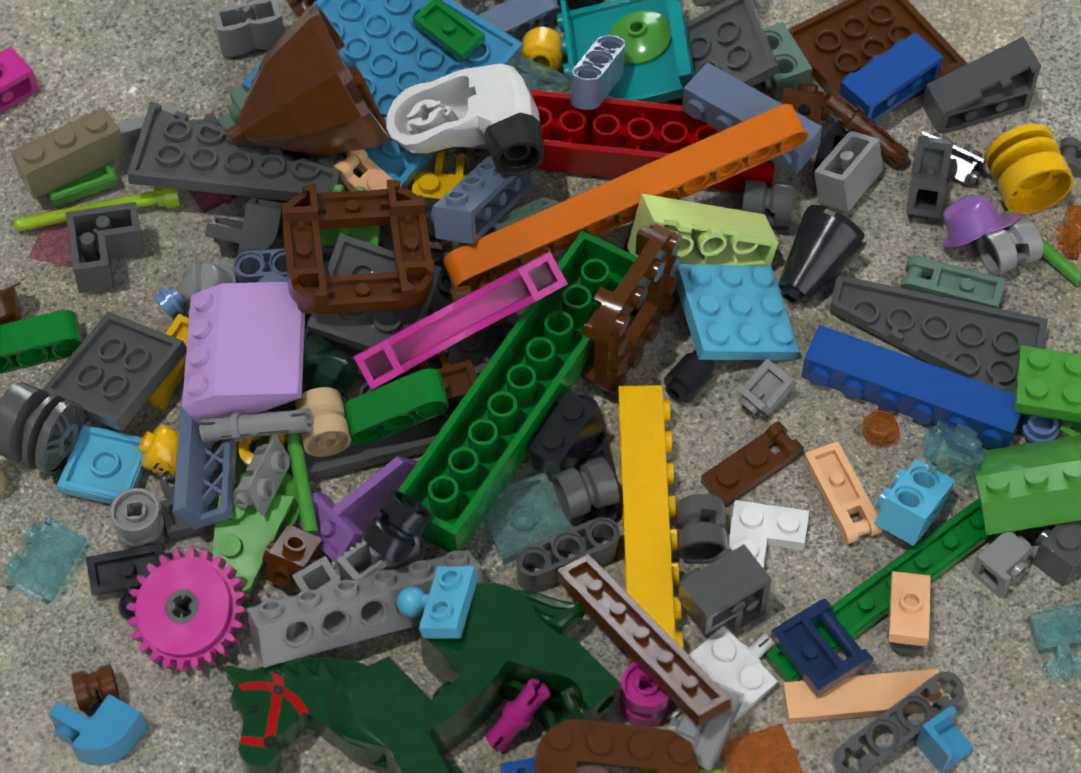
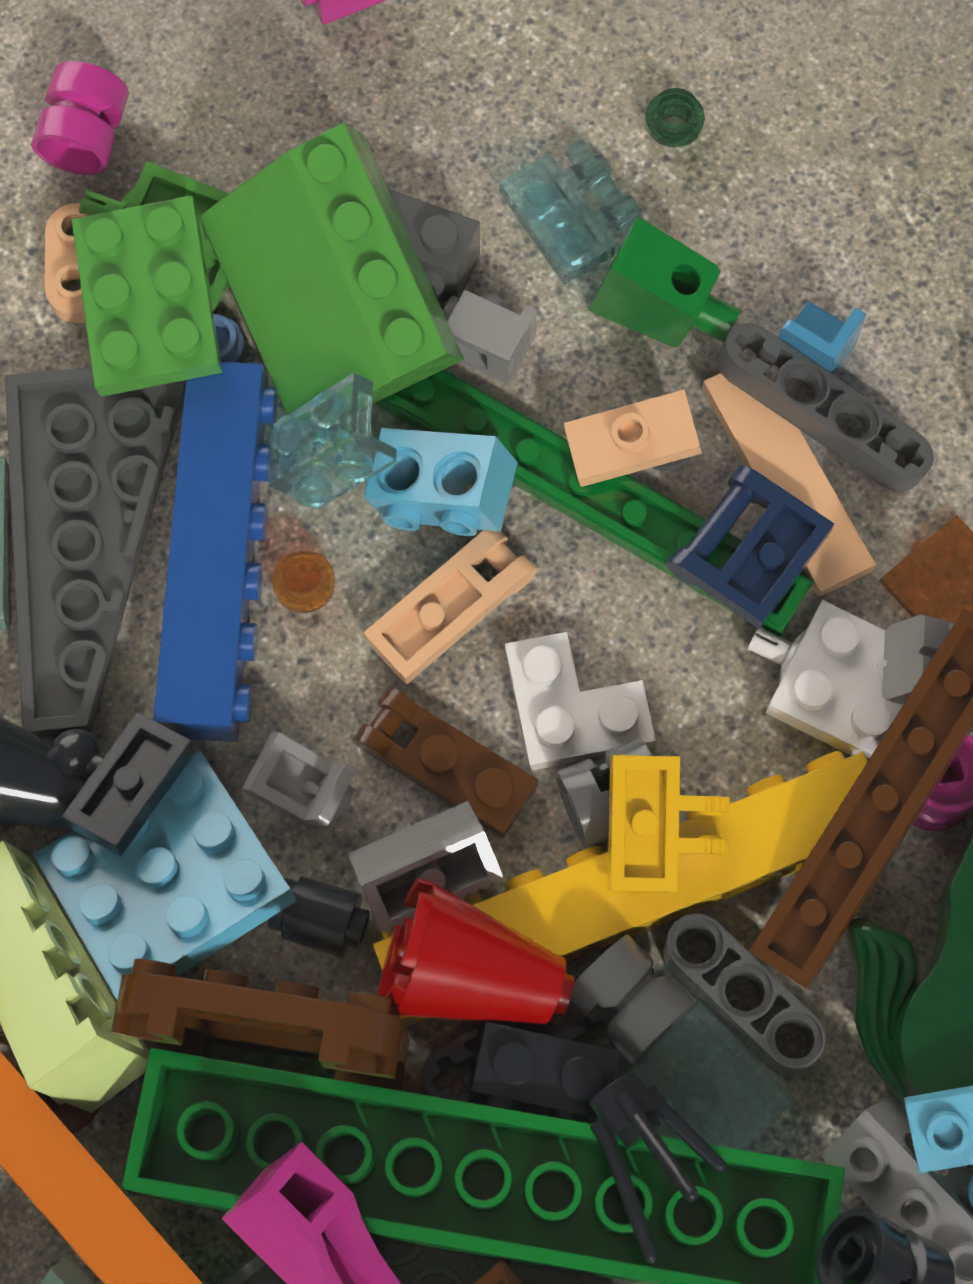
camera: 110 degrees left, 15 degrees up
dark grey brick [678,544,772,634] -> none
none -> black plate [50,712,195,856]
none -> light grey brick [348,801,503,934]
none -> red cone [378,878,574,1025]
none -> green torso [588,217,741,347]
none -> black plant [589,1072,727,1263]
none -> yellow hinge [608,755,730,892]

